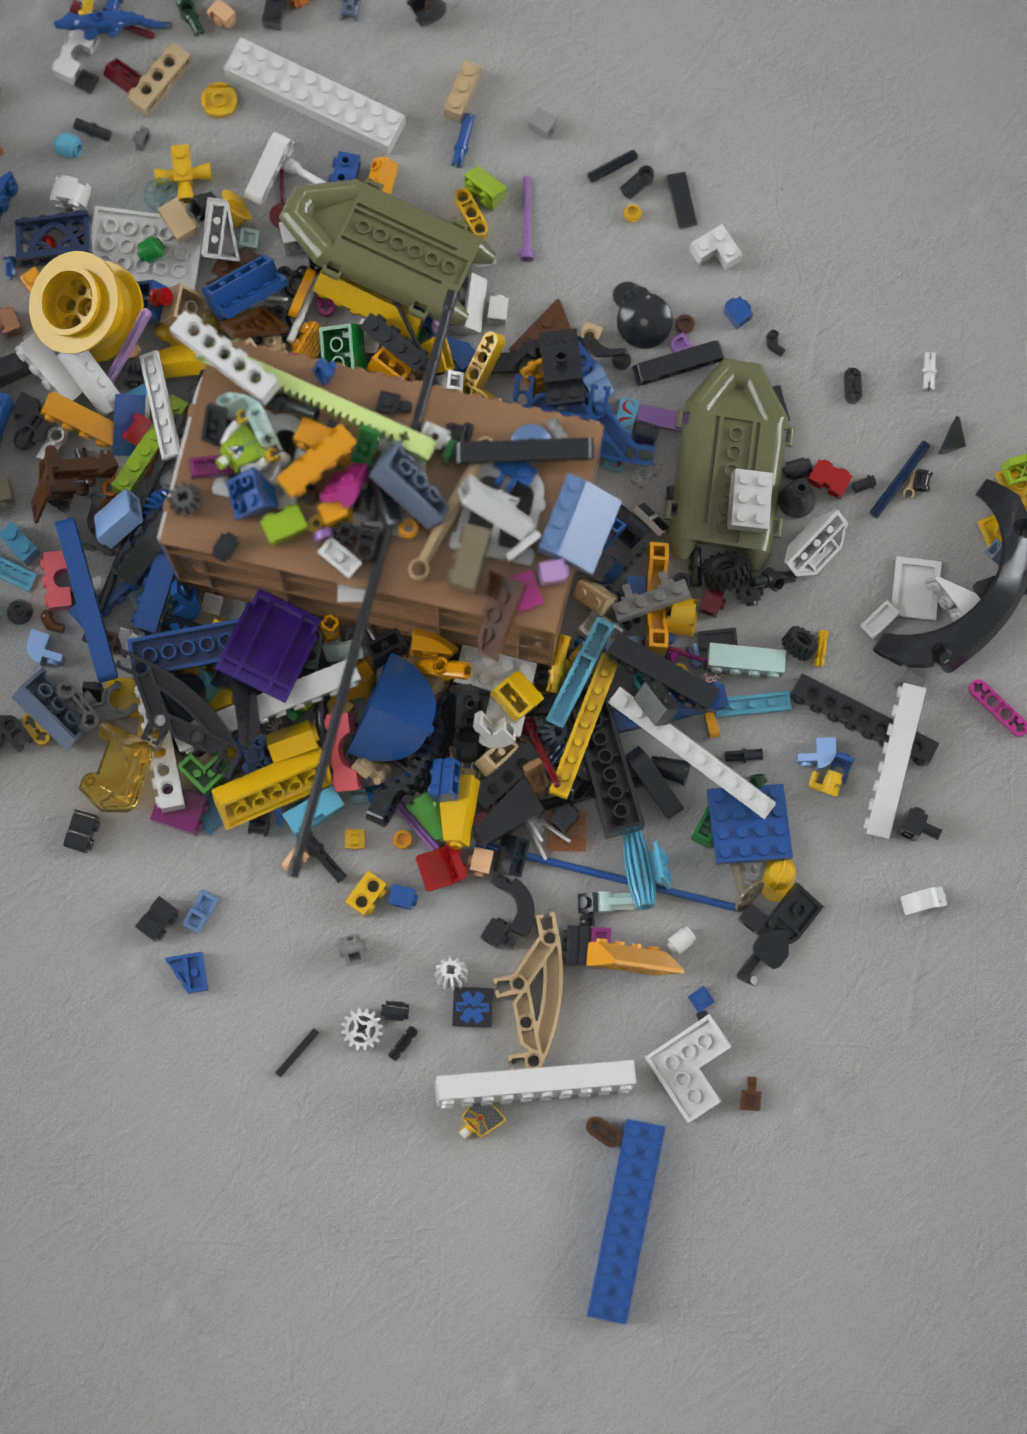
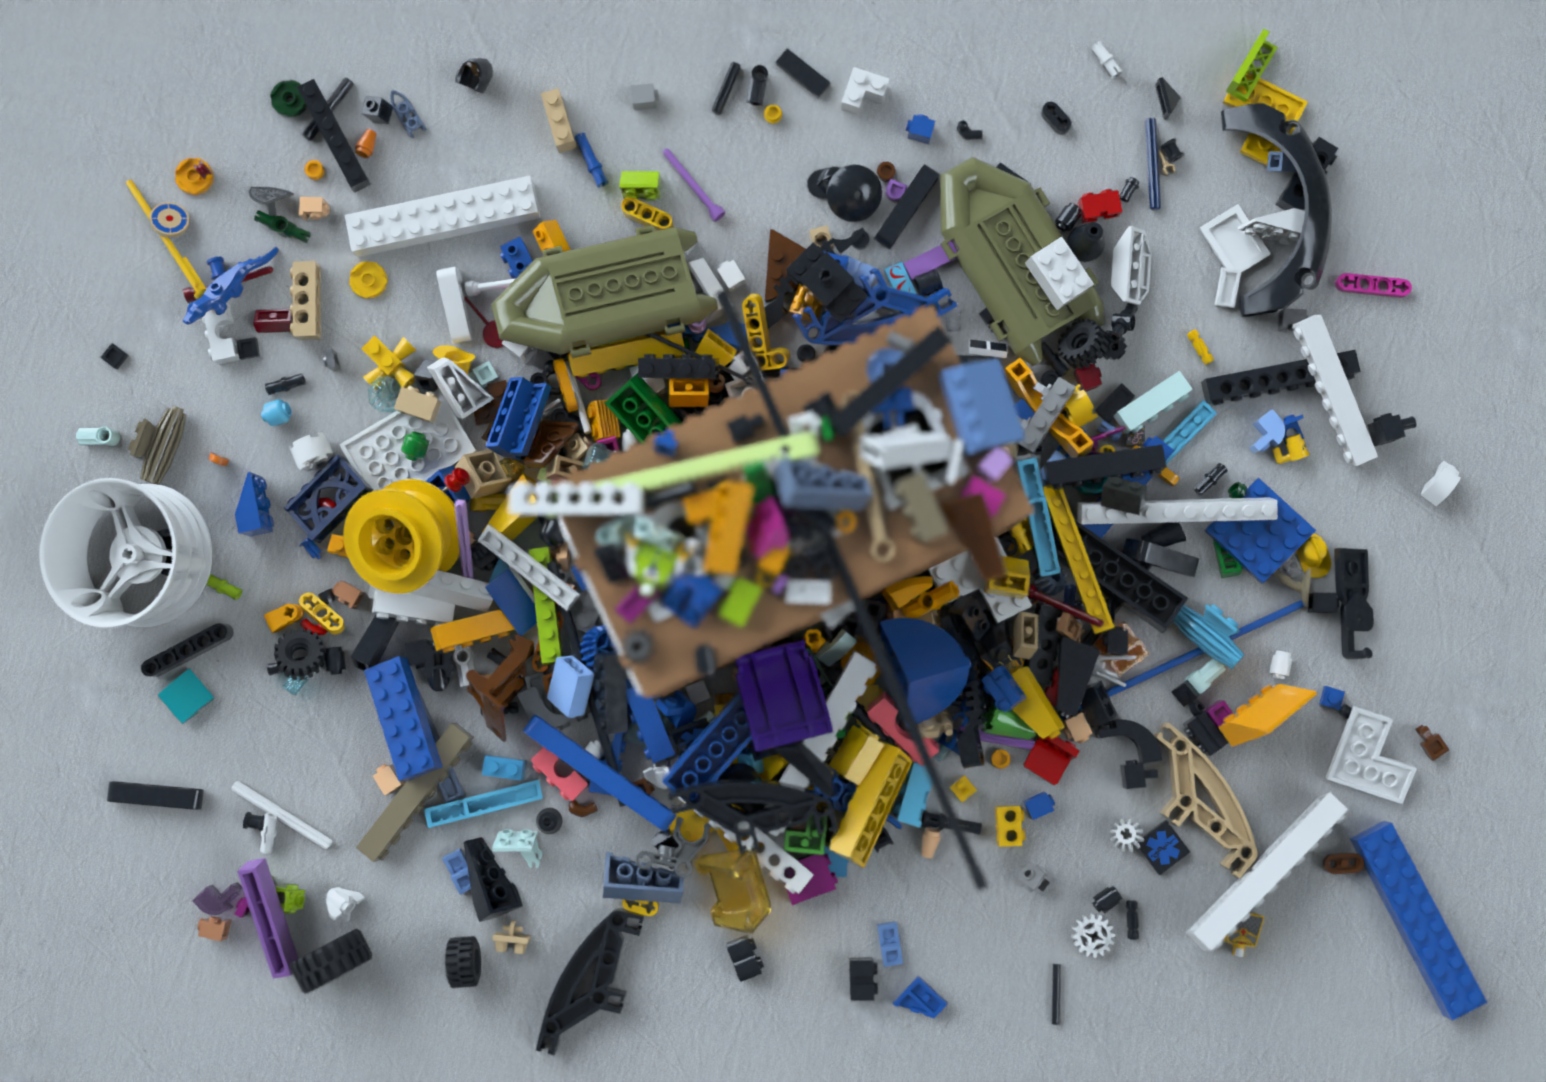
camera: 30 degrees left, 5 degrees up
light blue brick [27,629,66,667] -> none
red piece [122,412,152,446] -> none
white brick [473,711,517,749] -> none
black tyre [781,626,818,661] -> none

